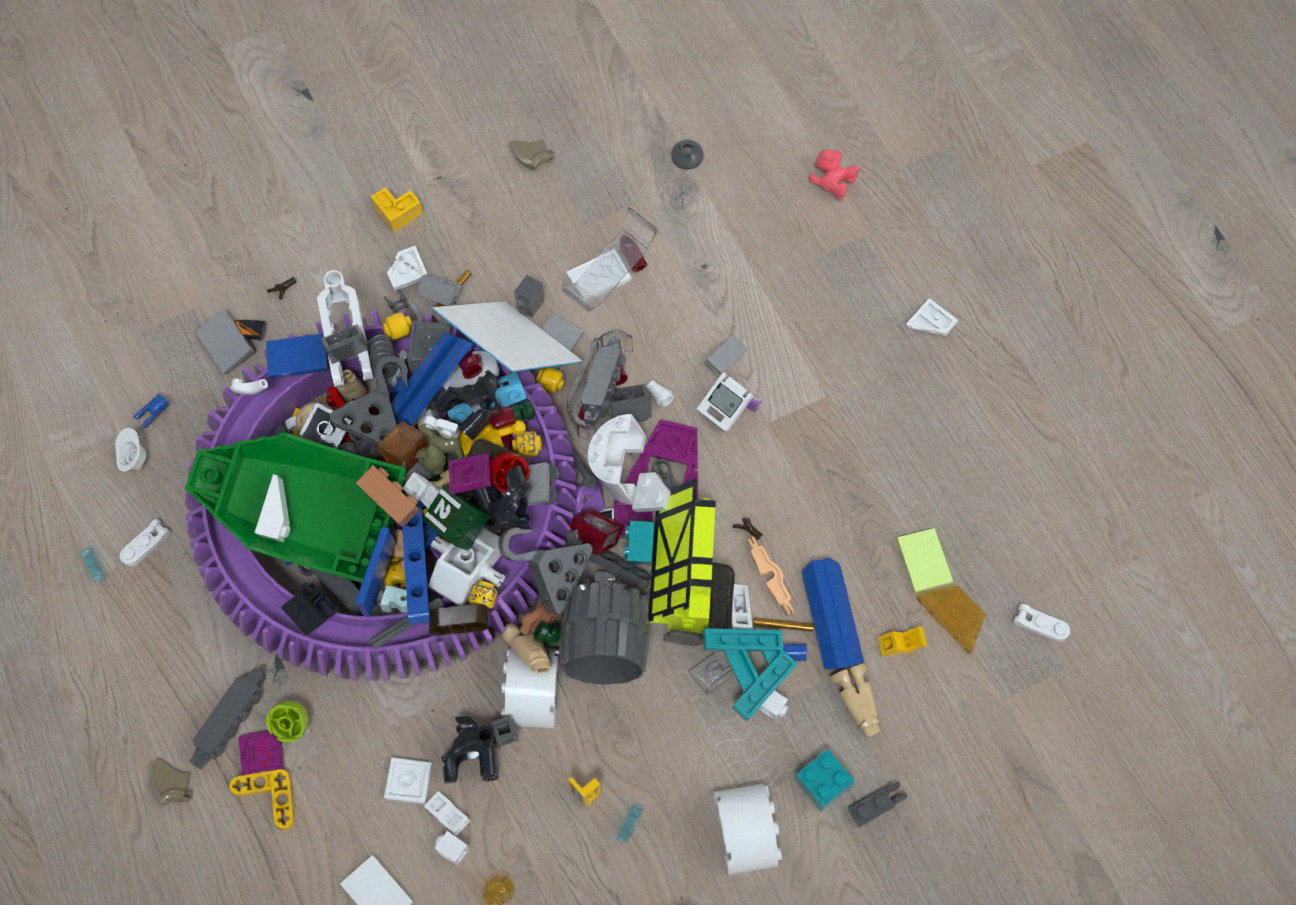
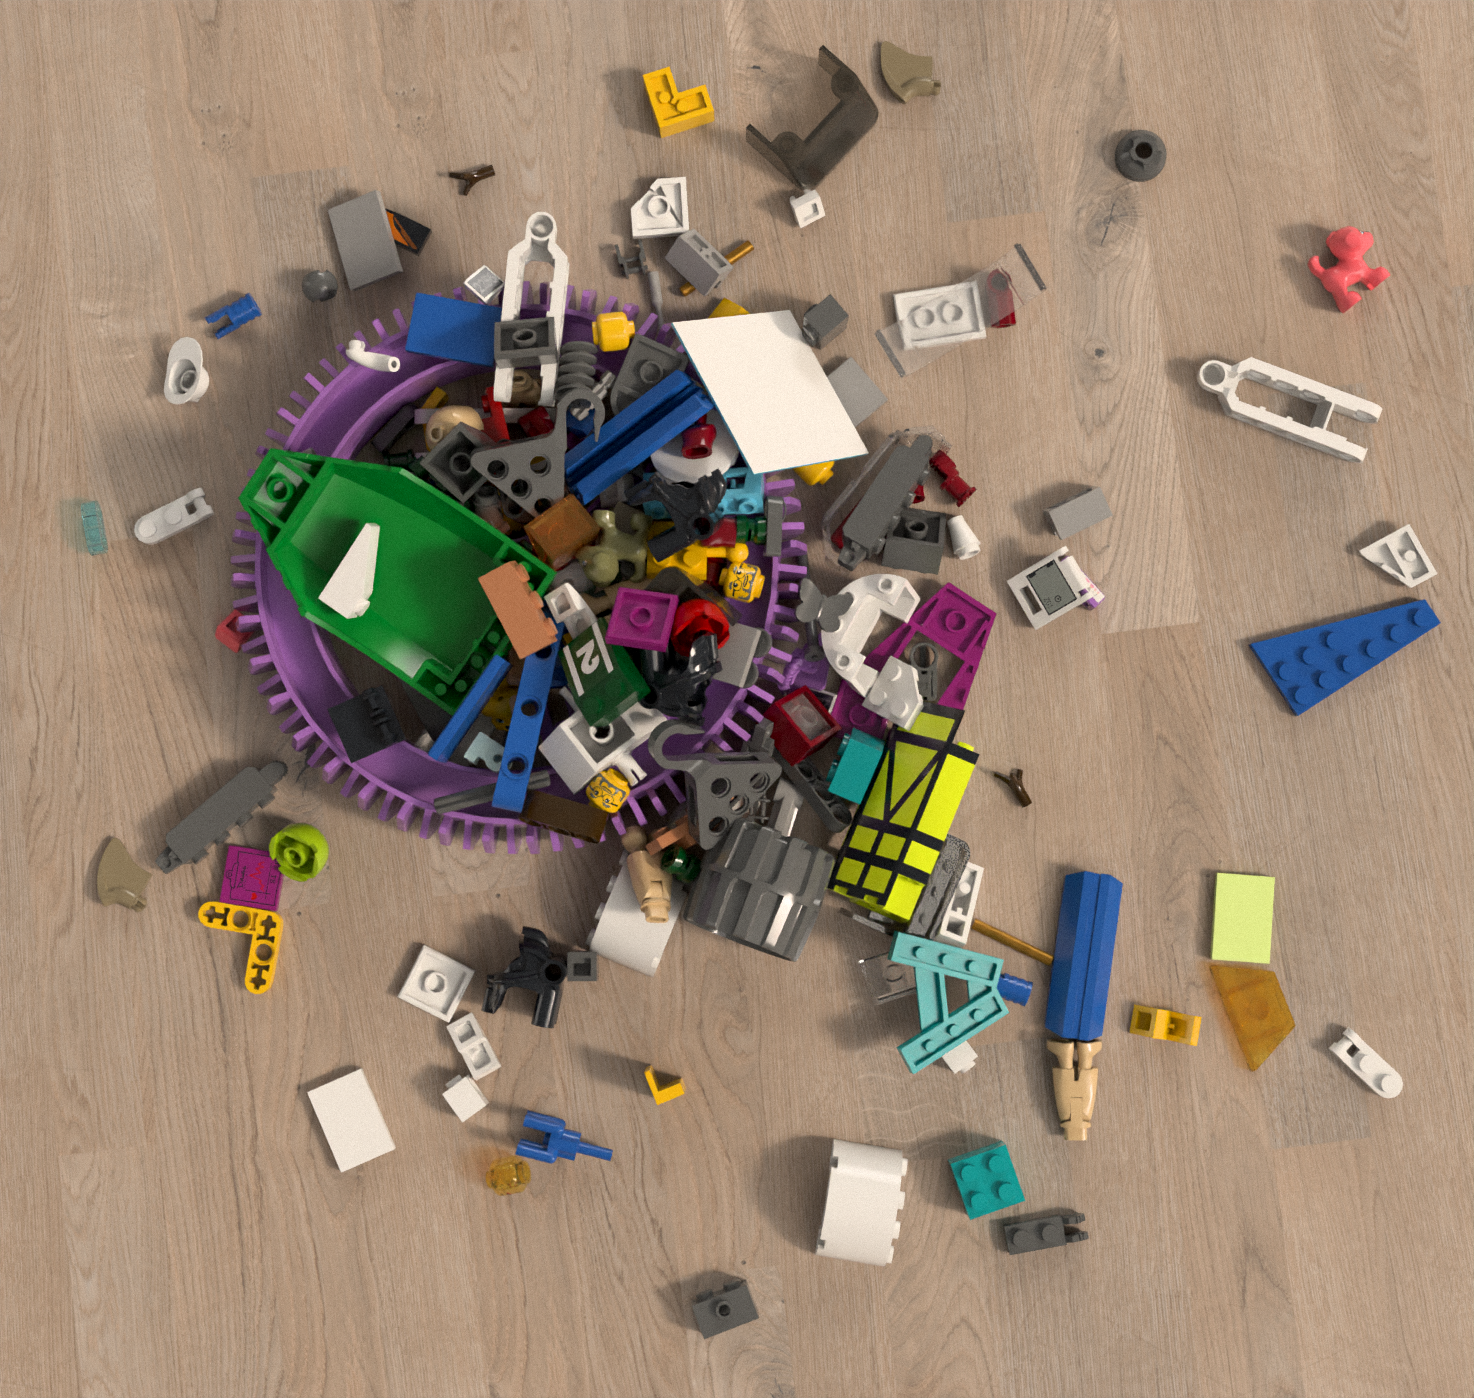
camera: 20 degrees right, 20 degrees up
white plate [424,416,460,439] -> none
clear light blue beam [616,804,643,844] -> none
light nougat piece [747,536,795,616] -> none
none -> coral slope [215,609,255,653]
none -> dark grey piece [302,269,338,303]
none -> slope [463,265,505,305]
none -> blue plant [515,1110,613,1164]
none -> clear smoke windscreen [746,45,879,191]
none -> dark grey piece [763,495,787,557]
none -> white tile [790,189,826,228]
none -> dark grey animal [794,578,854,633]
none -> dark red connector [929,449,977,507]
none -> white piece [1197,357,1382,463]
none -> blue wing [1249,599,1441,716]

